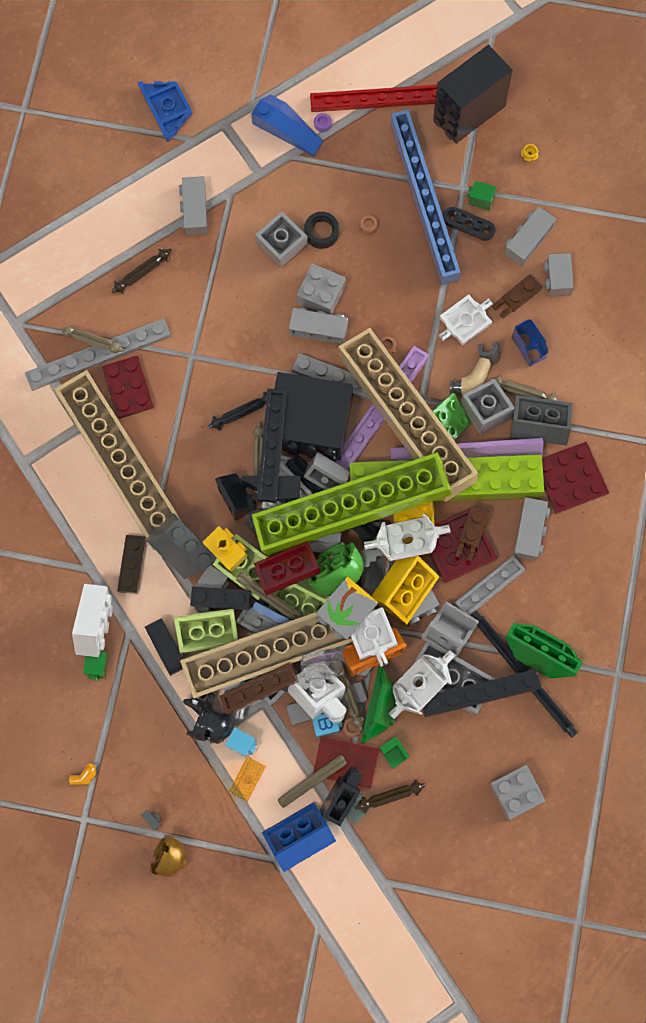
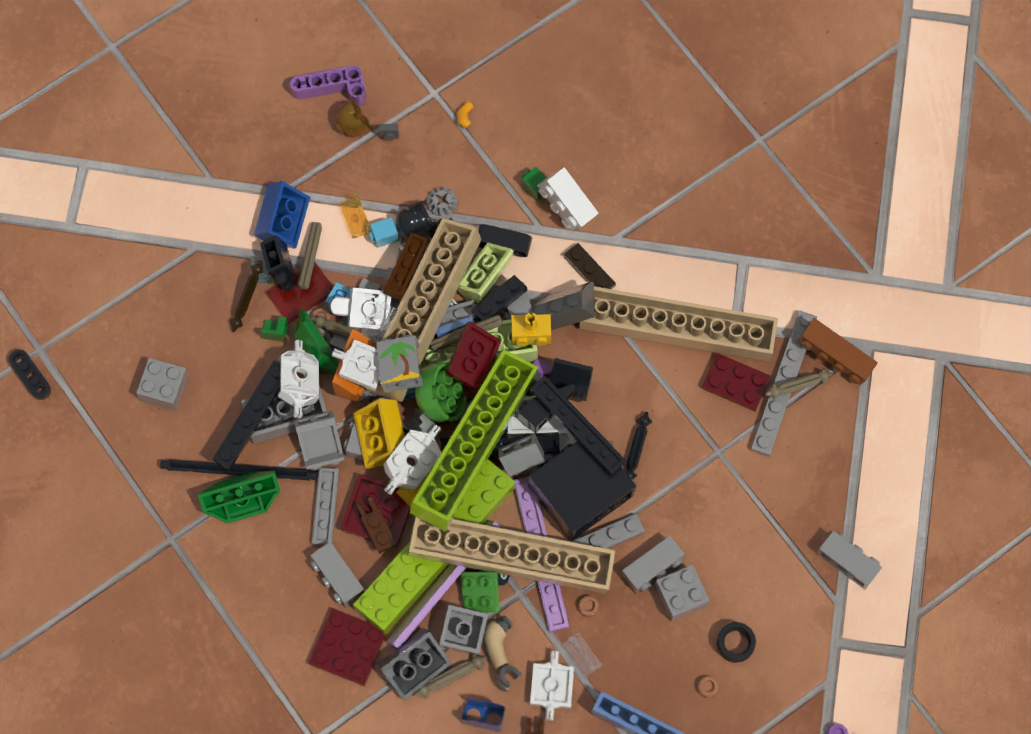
camera: 130 degrees right, 5 degrees down
dark brown wheel [111,248,172,294] -> none
blue wing [137,81,192,142] -> none
blue wedge [251,94,323,157] -> none
light grey brick [255,212,308,268] -> none
none -> black plate [9,350,51,400]
none -> medium lavender beam [290,66,366,105]
none -> light grey gear [427,186,457,216]
none -> medium lavender tile [533,359,552,378]
none -> clear hinge [562,633,603,677]
none -> dark orange brick [797,318,878,385]

